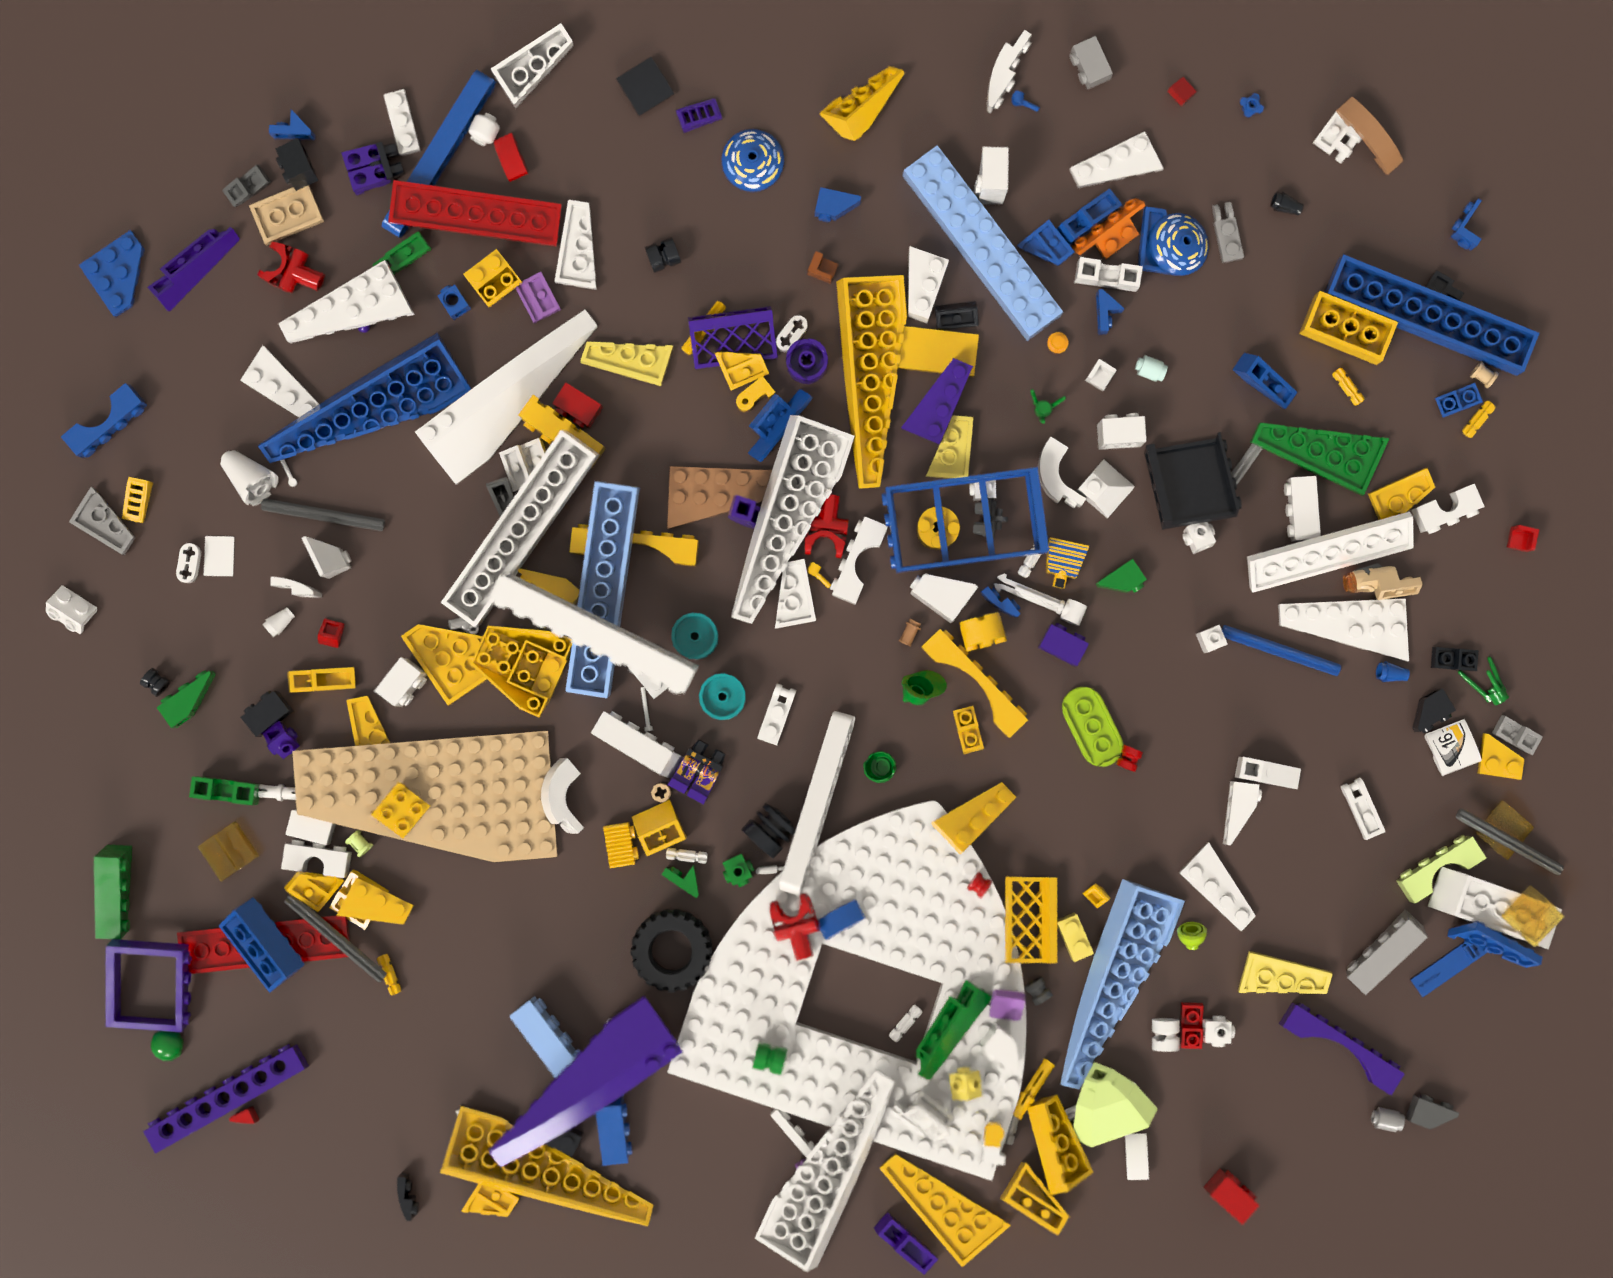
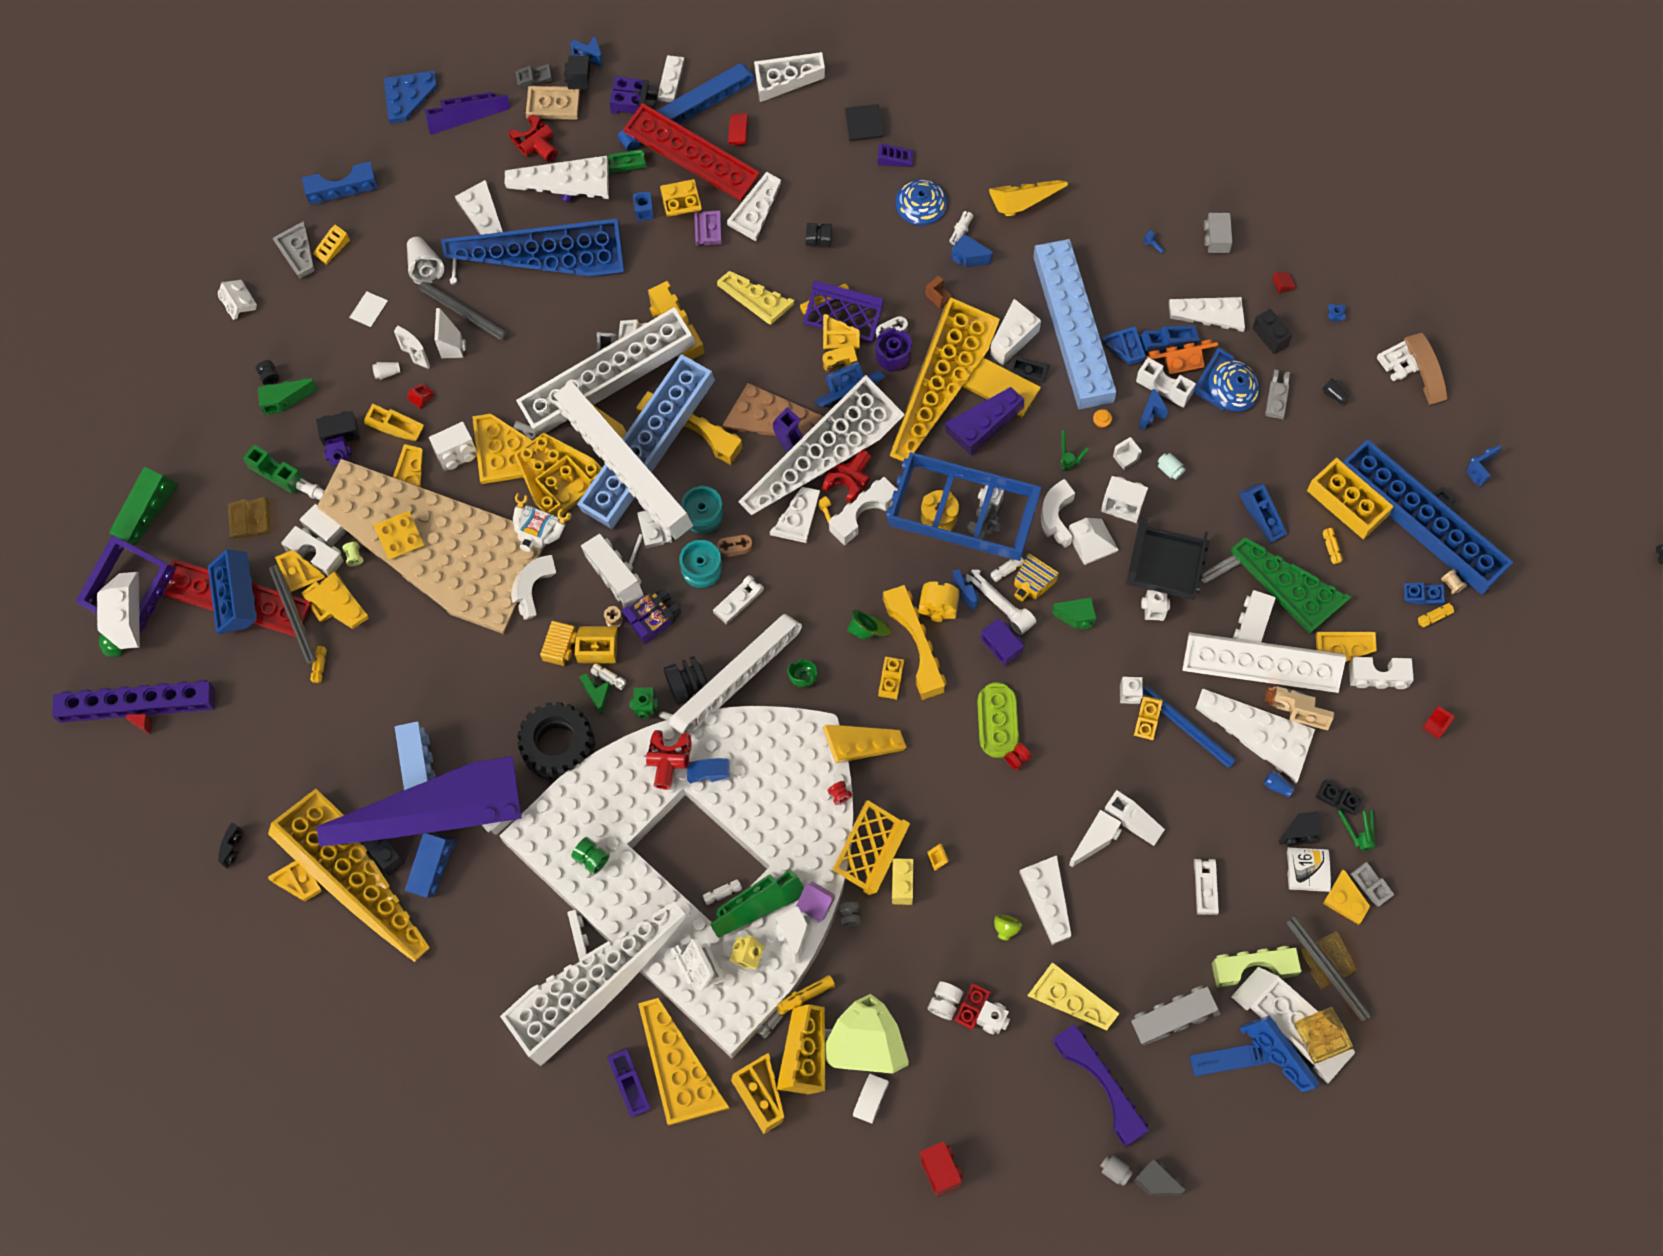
camera: 25 degrees right, 20 degrees down
white beam [176,543,201,583] -> none
white wedge [415,310,598,485] -> none
white head [469,113,500,146] -> none
red brick [552,383,603,429] -> none
medium nougat pin [899,619,921,647] -> none
white slope [910,574,978,623] -> none
light yellow wing [926,415,973,479] -> none
white wedge [974,147,1008,205] -> none
leg [982,1121,1005,1165] -> none
white slope [987,30,1032,113] -> none
light blue wedge [1061,879,1185,1089] -> none
none -> white wedge [97,572,140,649]
none -> torso [513,493,571,552]
none -> medium nougat beam [717,535,753,557]
none -> white pin [950,211,973,245]
none -> yellow slope [1134,695,1163,740]
none -> black brick [1252,308,1292,354]

